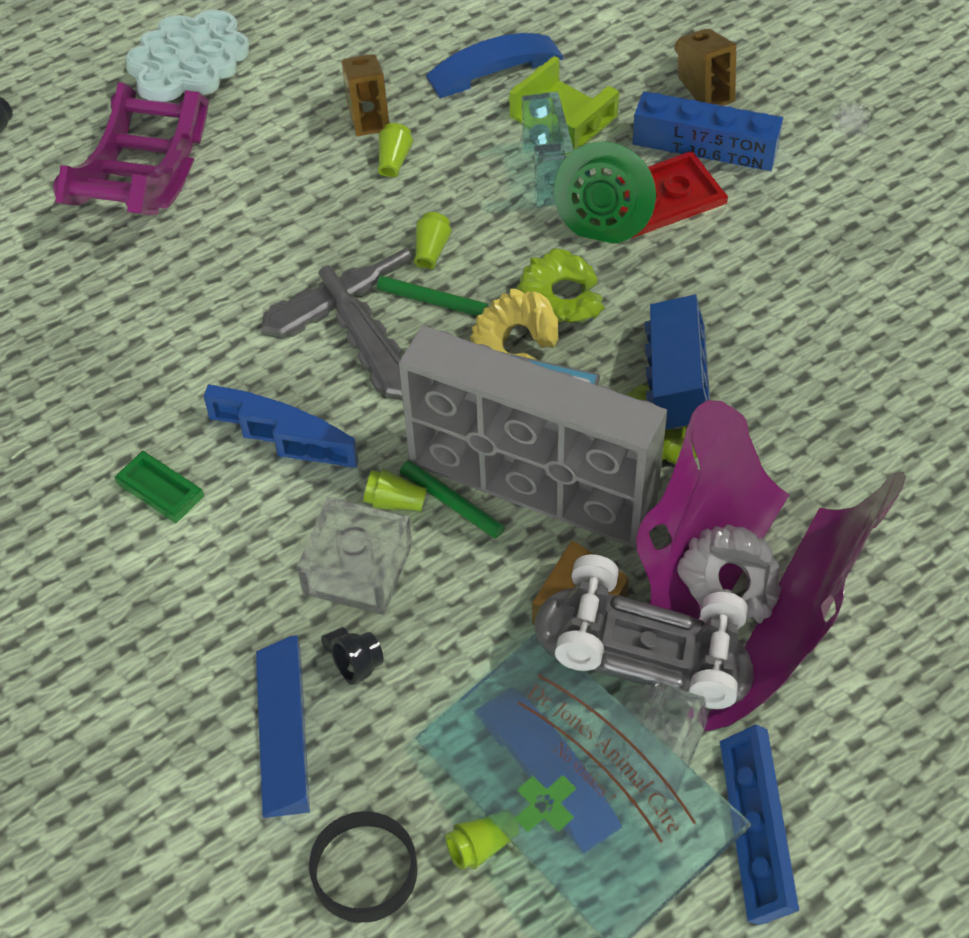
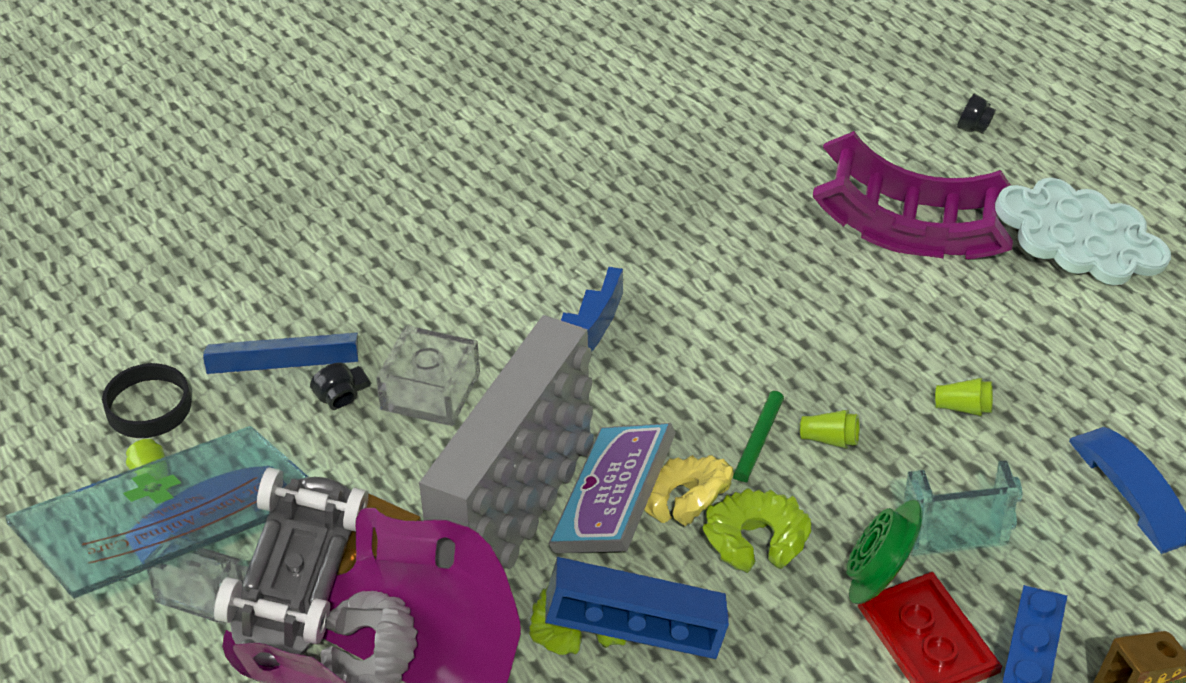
camera: 90 degrees right, 10 degrees down
green tile [114,451,204,523] -> none
flat silver sword [260,248,413,339] -> none
flat silver sword [318,265,403,400] -> none
pearl gold torso [341,54,389,137] -> none
lime panel [509,56,620,152] -> none
blue plate [720,724,800,925] -> none

